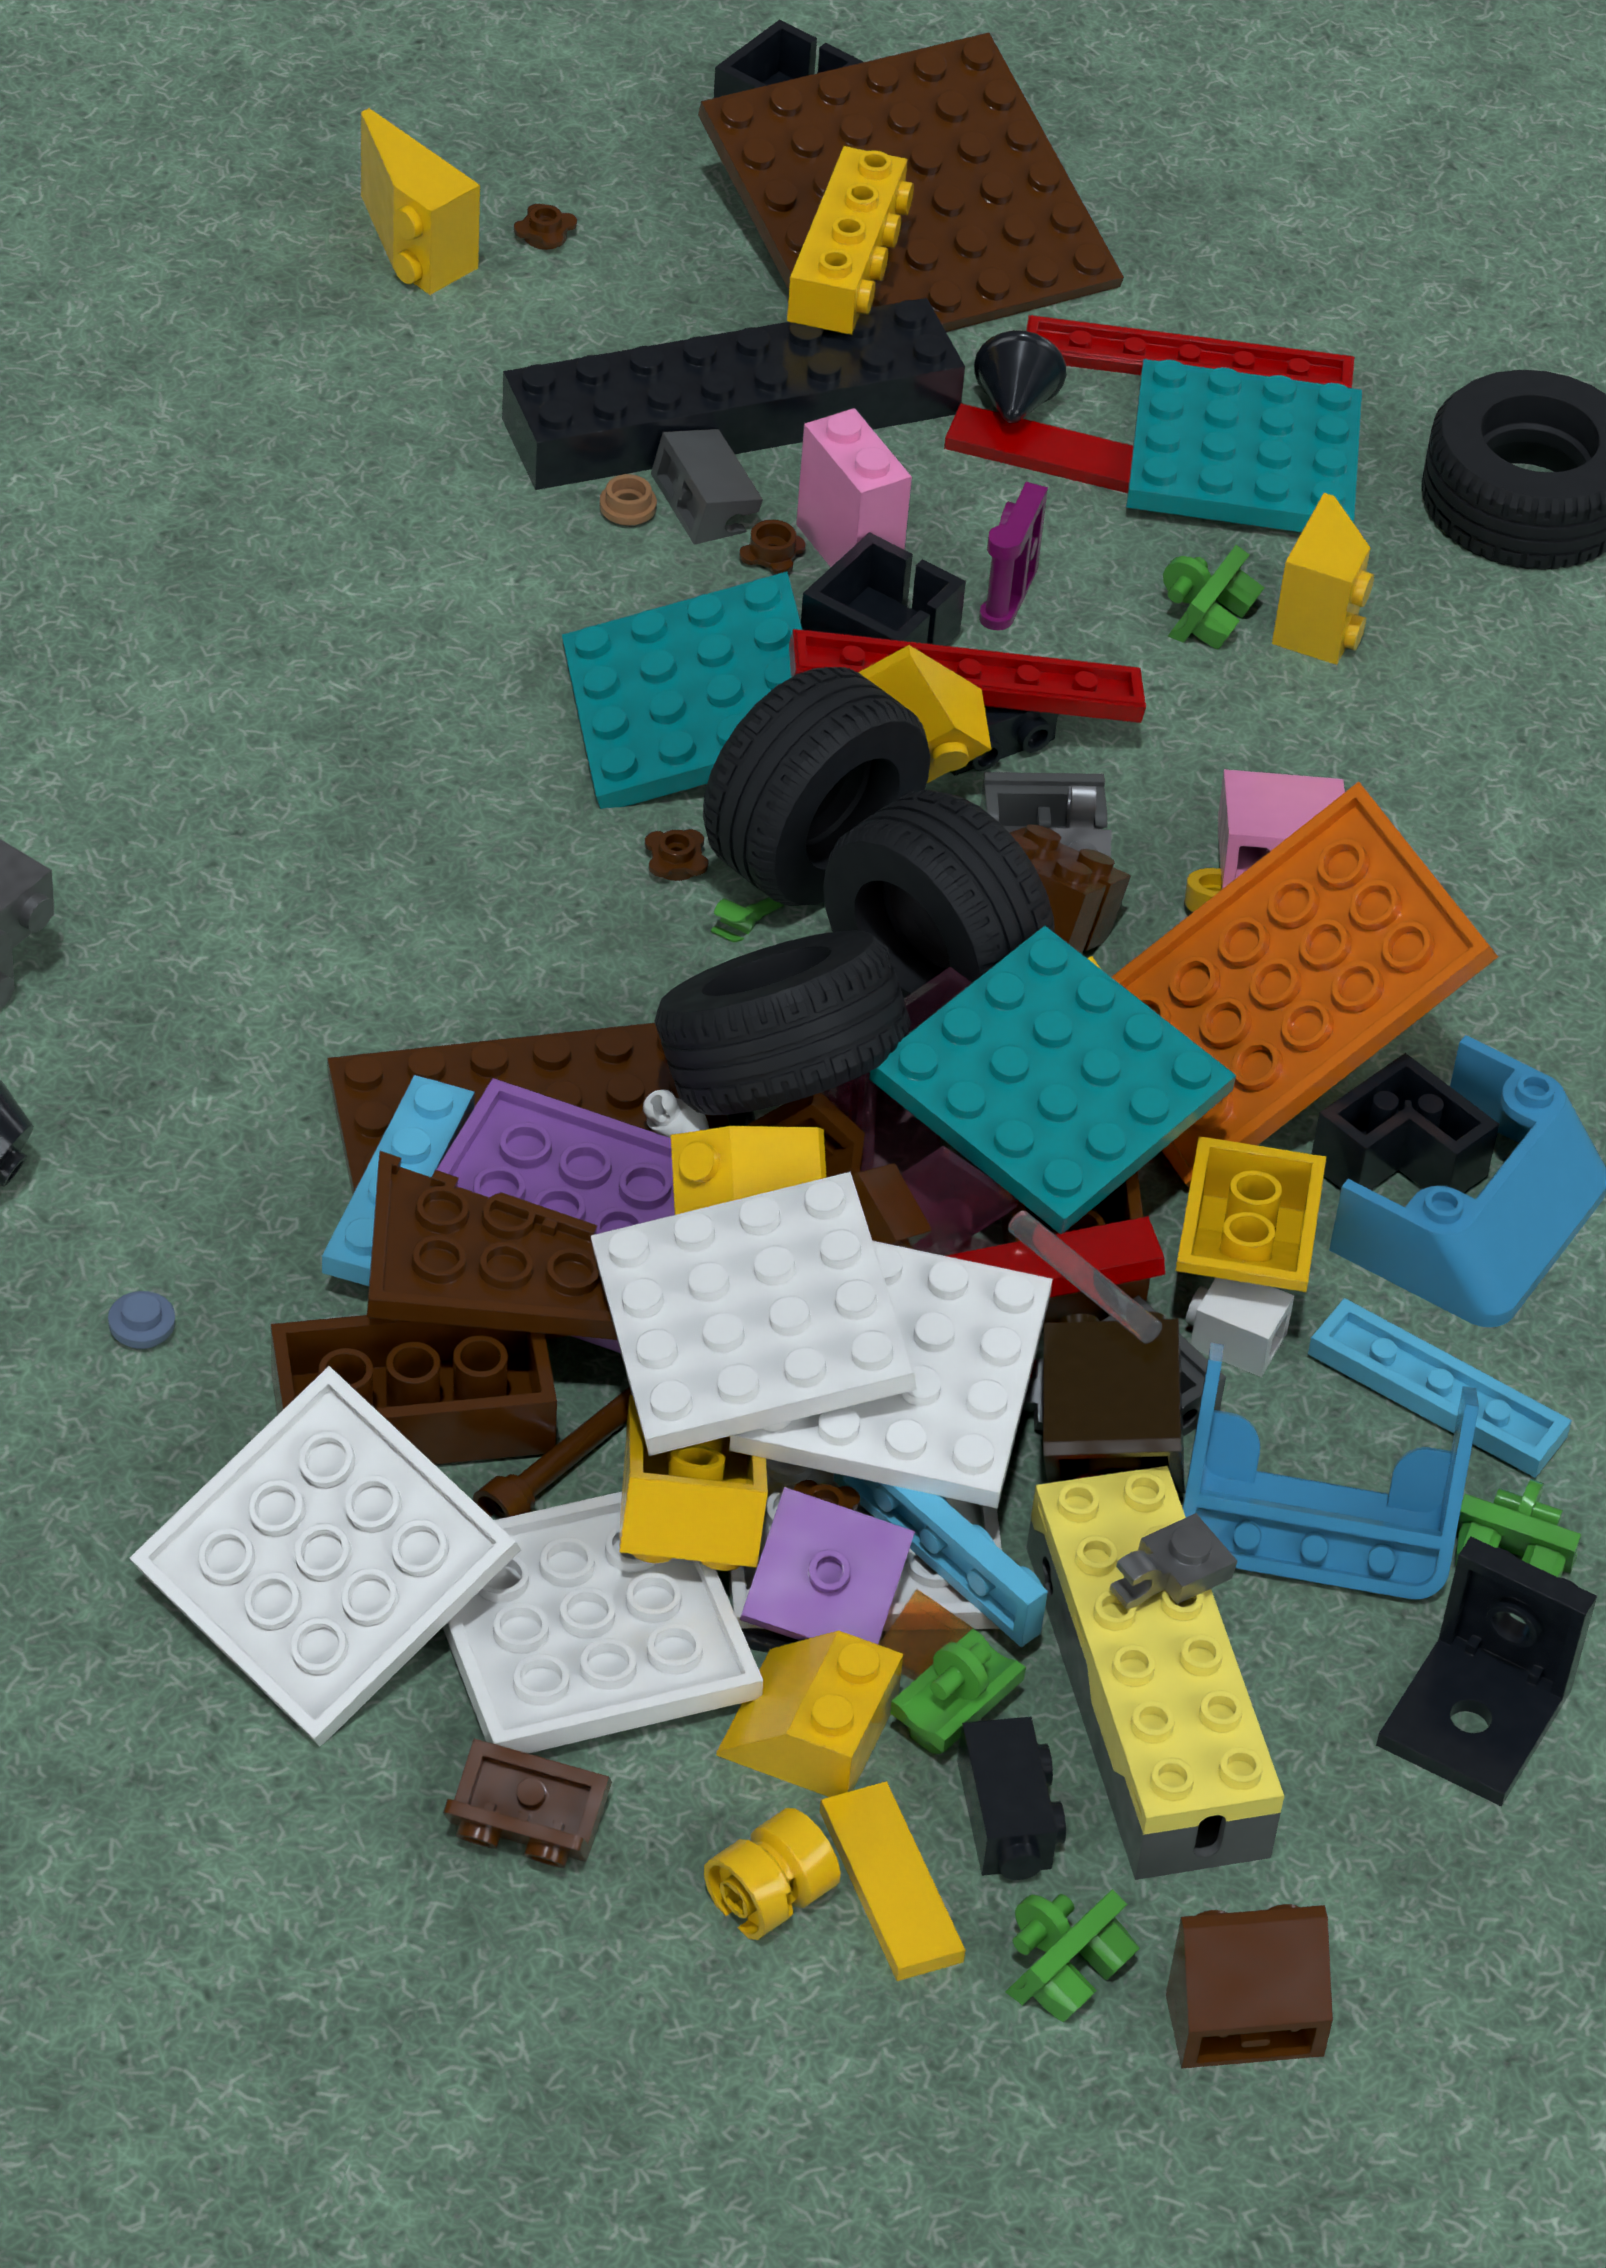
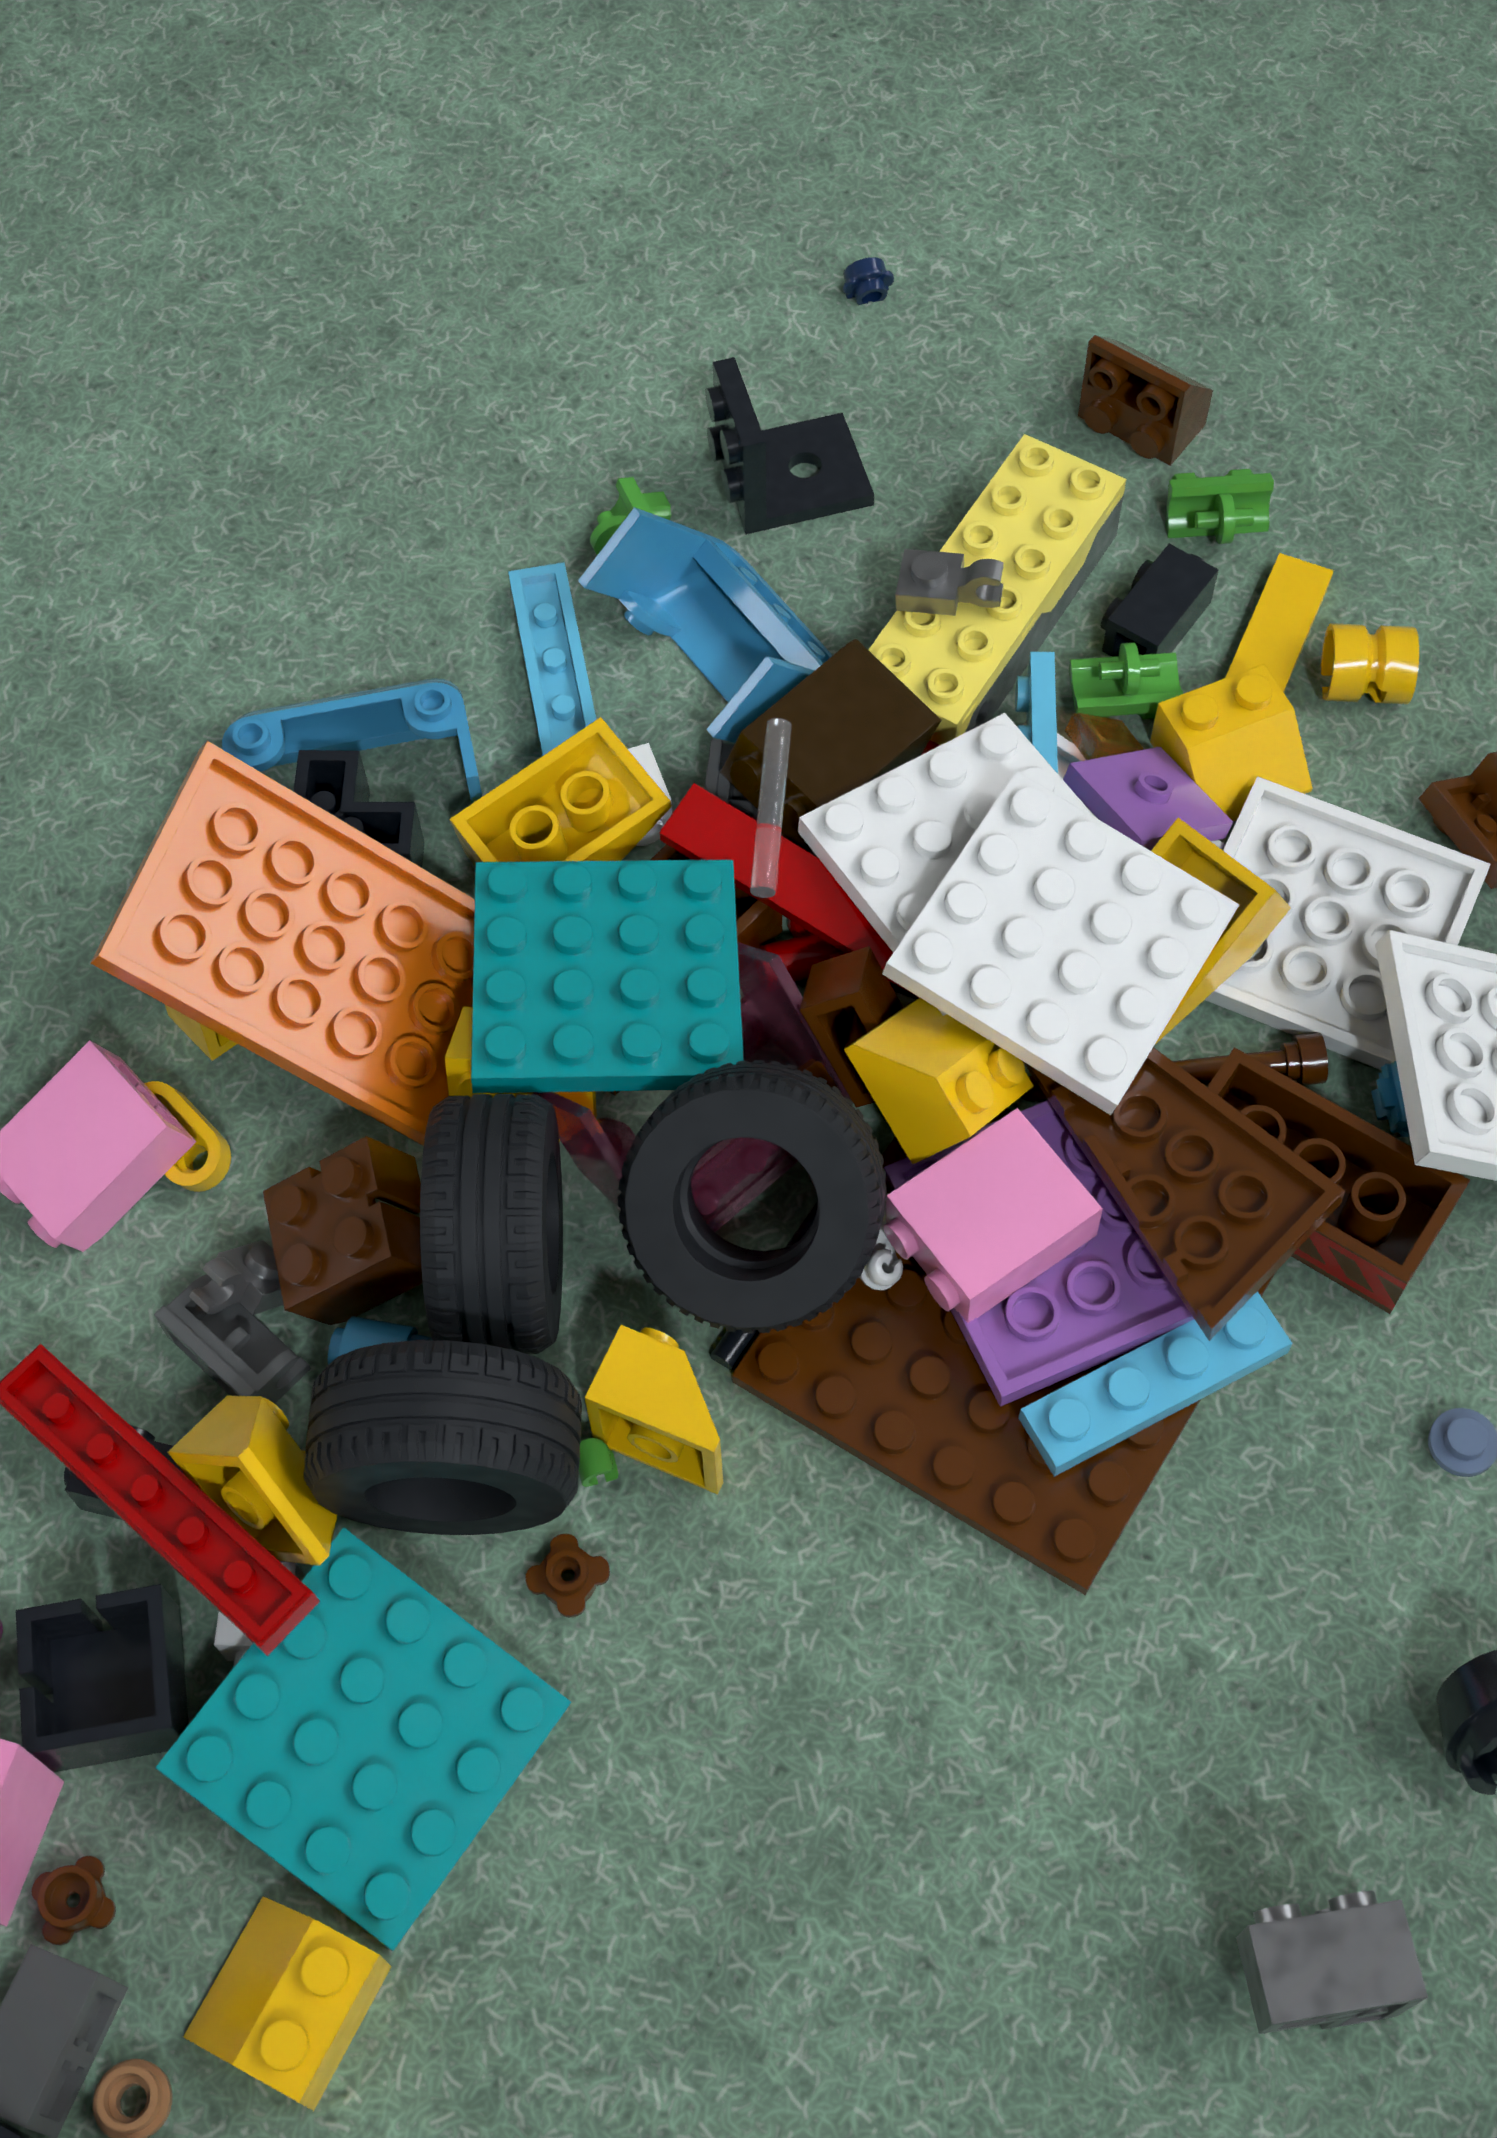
camera: 130 degrees left, 15 degrees up
none -> yellow slope [183,1896,391,2111]
none -> yellow slope [584,1325,723,1495]
none -> bright pink brick [883,1108,1103,1323]

